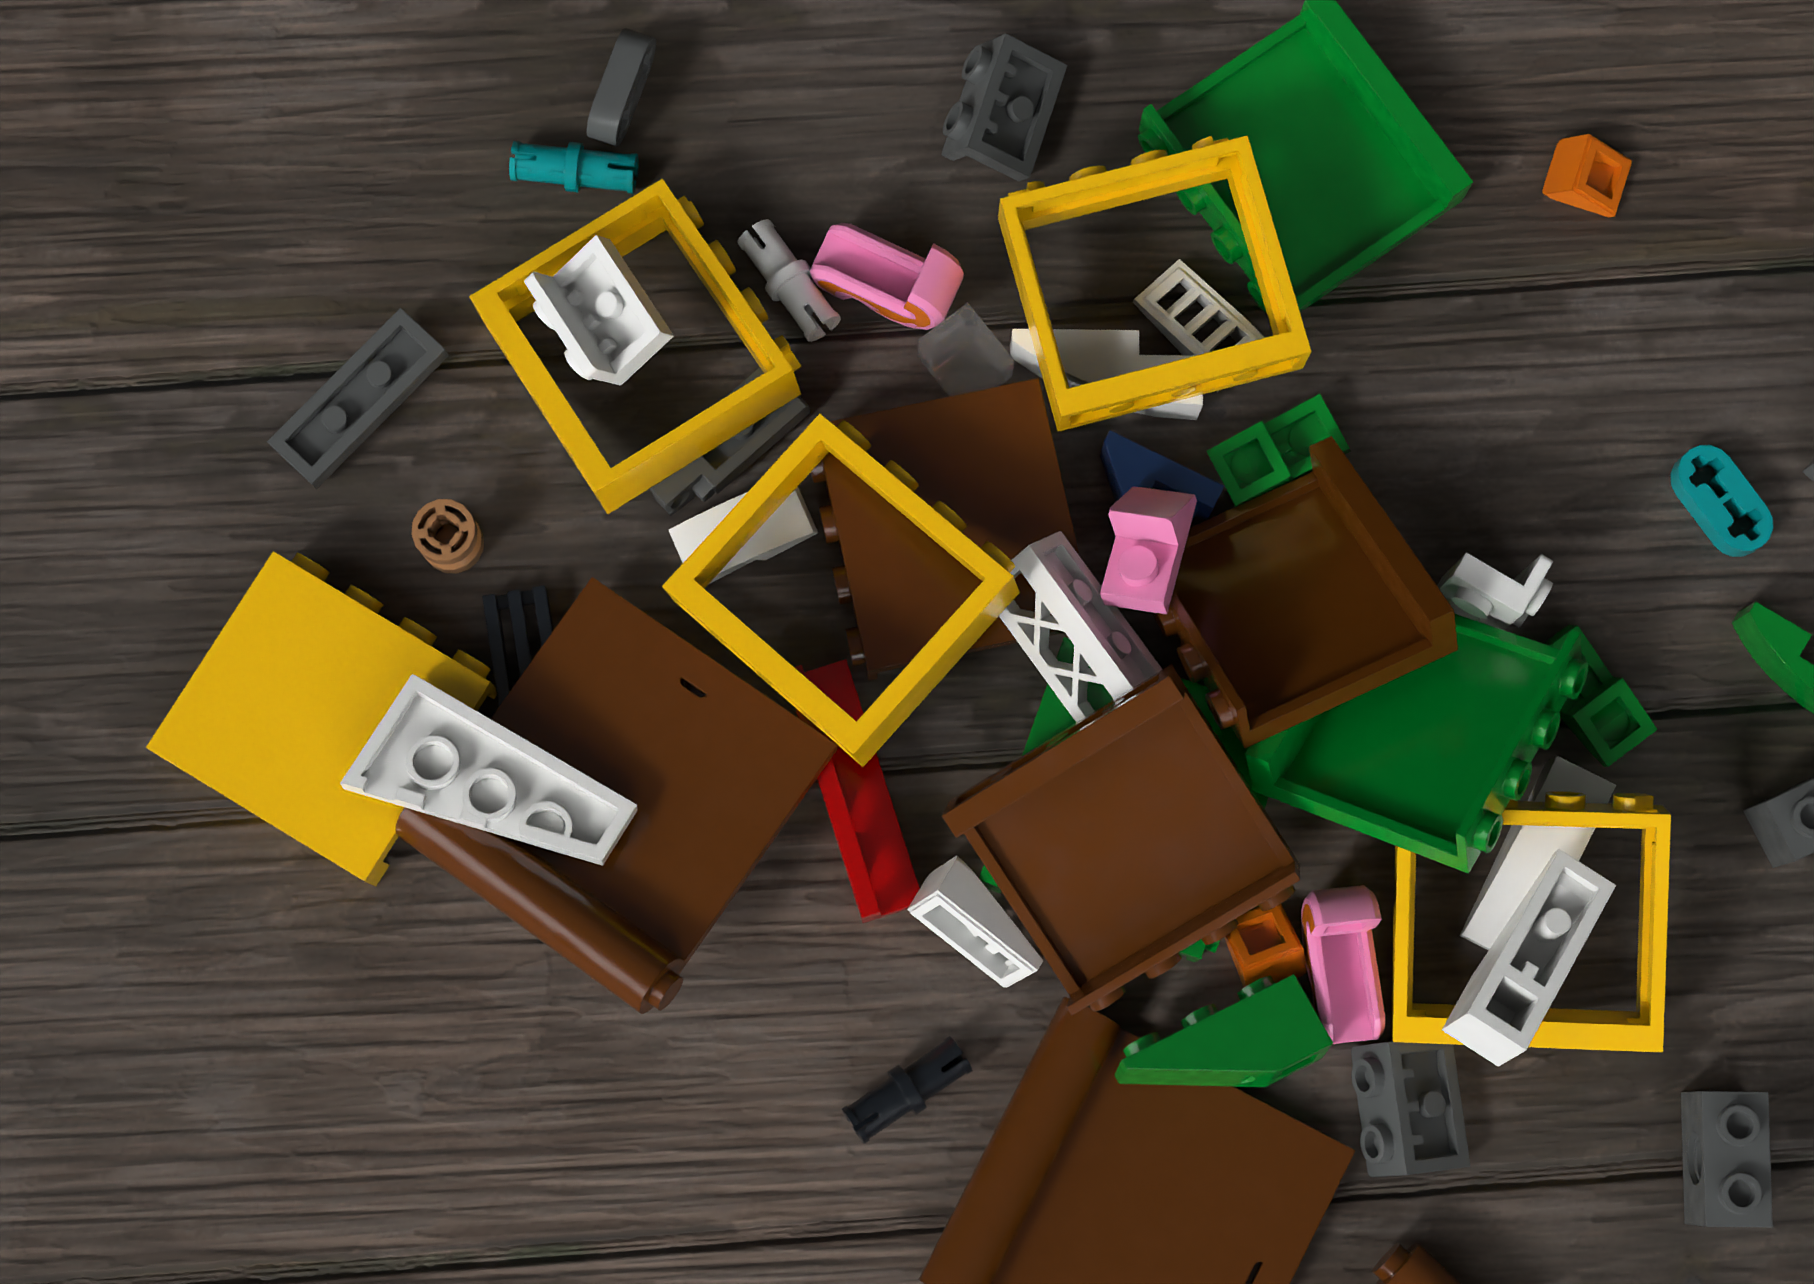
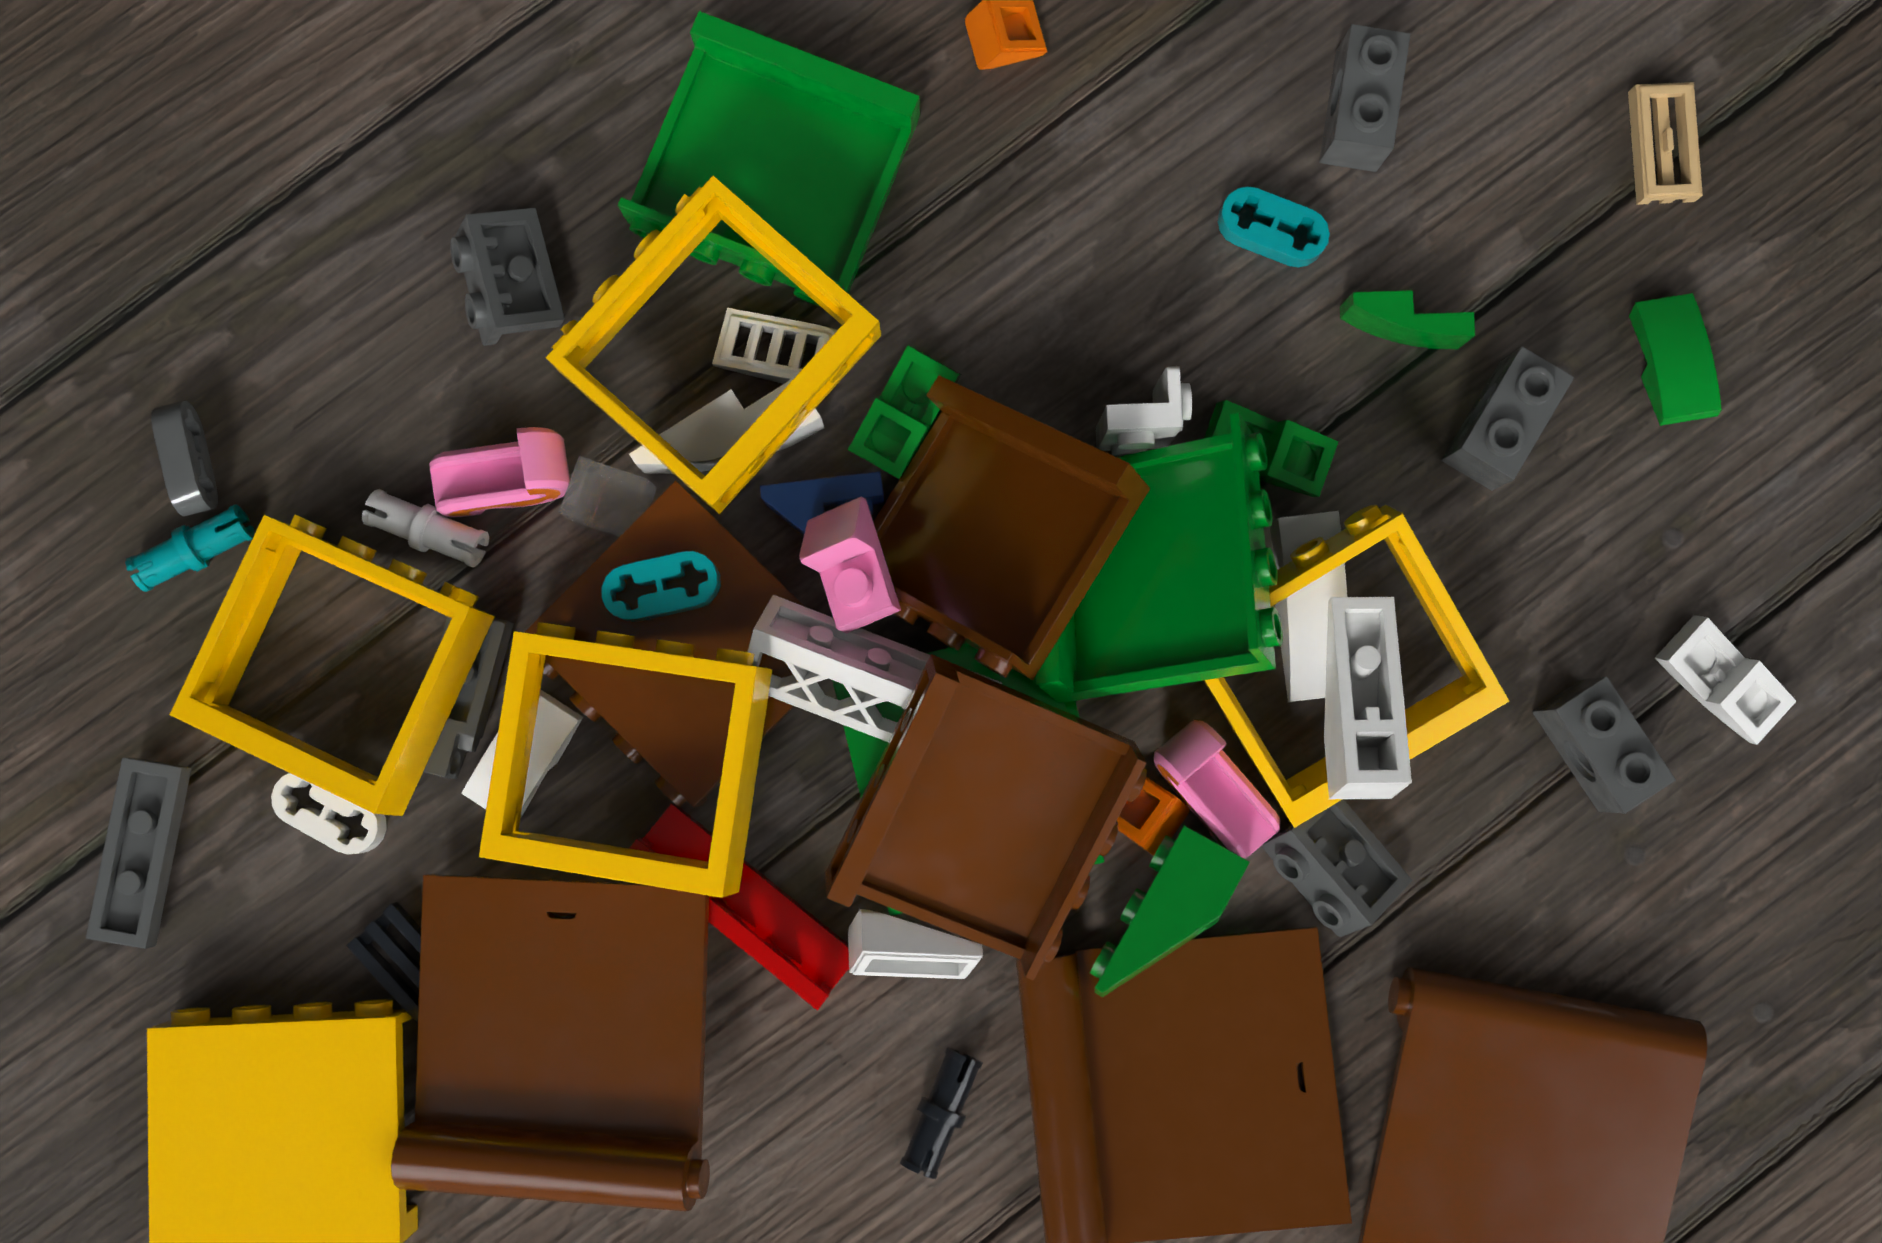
camera: 35 degrees left, 5 degrees up
white wing [340,674,637,866] -> none
medium nougat wheel [411,499,484,574] -> none
white bracket [524,235,674,386] -> none
none -> white beam [271,773,387,854]
none -> teal beam [602,551,721,622]

